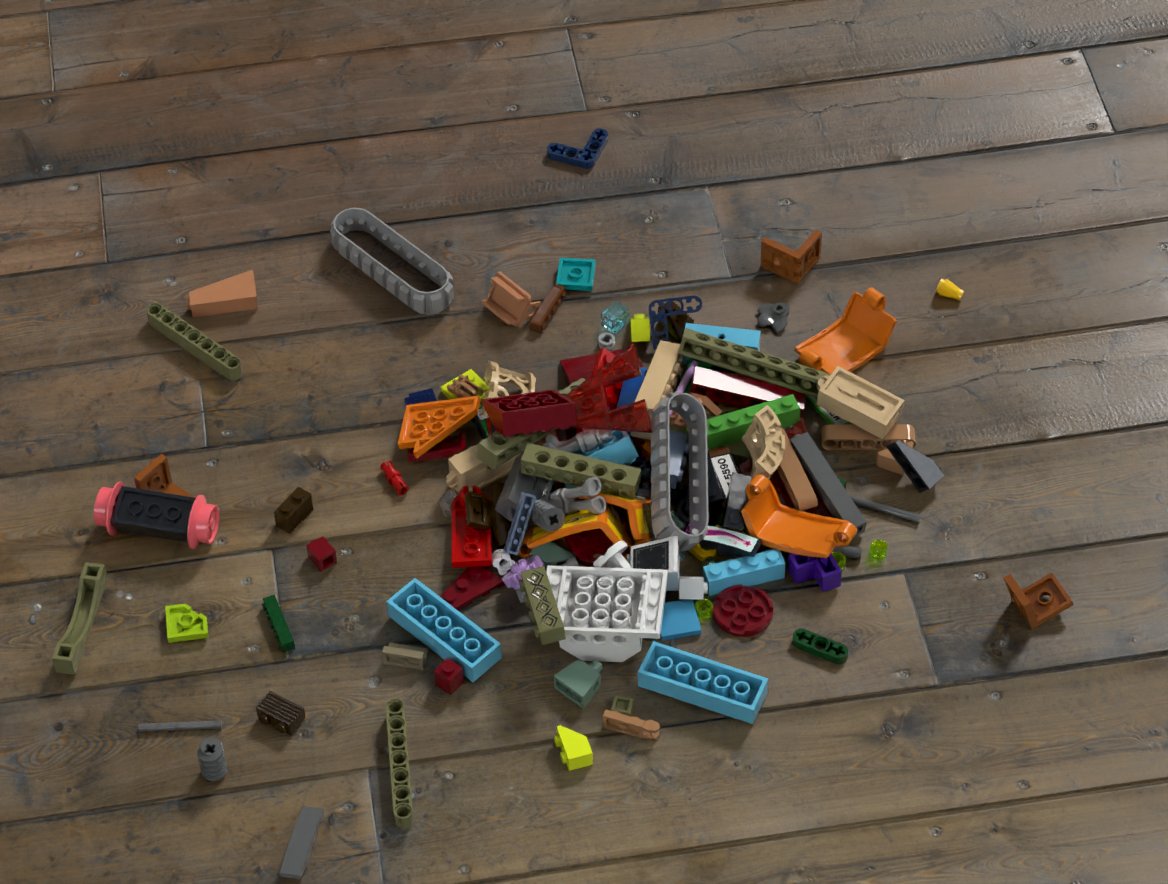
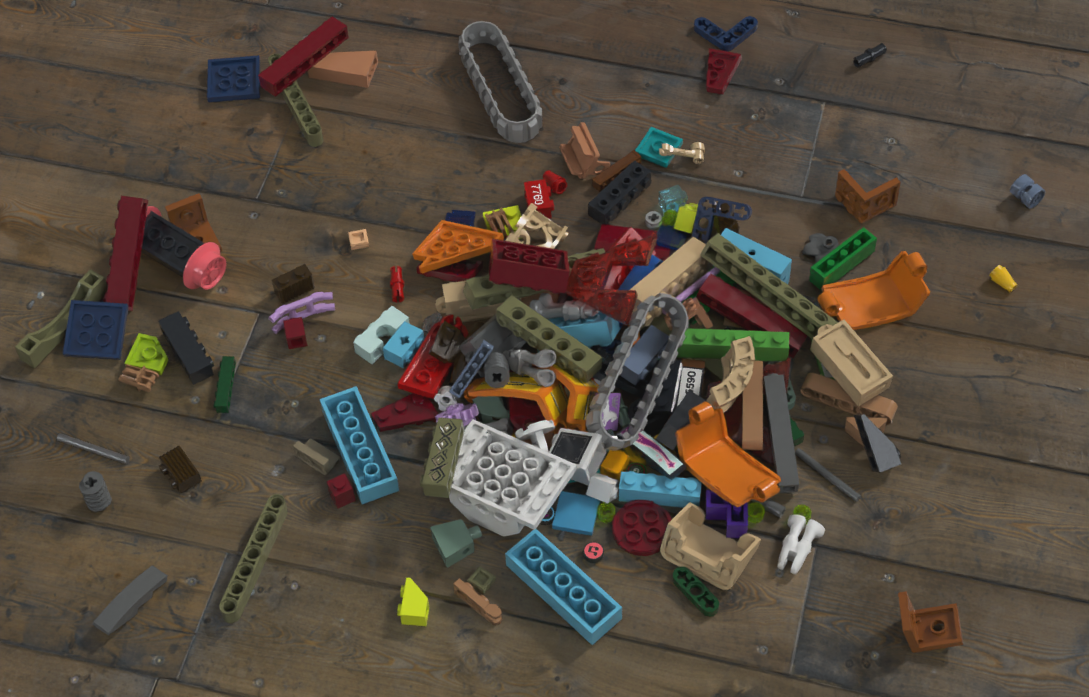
camera: 25 degrees right, 5 degrees up
none -> dark blue plate [63,300,129,360]
none -> dark red brick [104,196,149,311]
none -> medium nougat arm [118,364,159,392]
none -> black brick [158,311,214,385]
none -> dark blue plate [207,55,260,102]
none -> dark red brick [258,16,349,97]
none -> lavender piece [269,292,335,334]
none -> light nougat tile [348,229,369,250]
none -> light aqua arch [353,306,410,364]
none -> medium azure brick [383,321,424,369]
none -> red brick [524,179,554,219]
none -> red cone [543,170,568,194]
none -> tile [583,542,604,563]
none -> black brick [588,160,652,225]
none -> light orange brick [601,450,629,482]
none -> clear blue window [653,225,689,251]
none -> tan brick [659,142,705,164]
none -> tan windscreen [660,502,761,590]
none -> clear neon green axle [662,209,678,227]
none -> dark red wing [706,48,742,95]
none -> white piece [777,515,825,575]
none -> green brick [809,227,877,291]
none -> black pin [853,43,887,68]
none -> sand blue wheel [1010,174,1046,209]

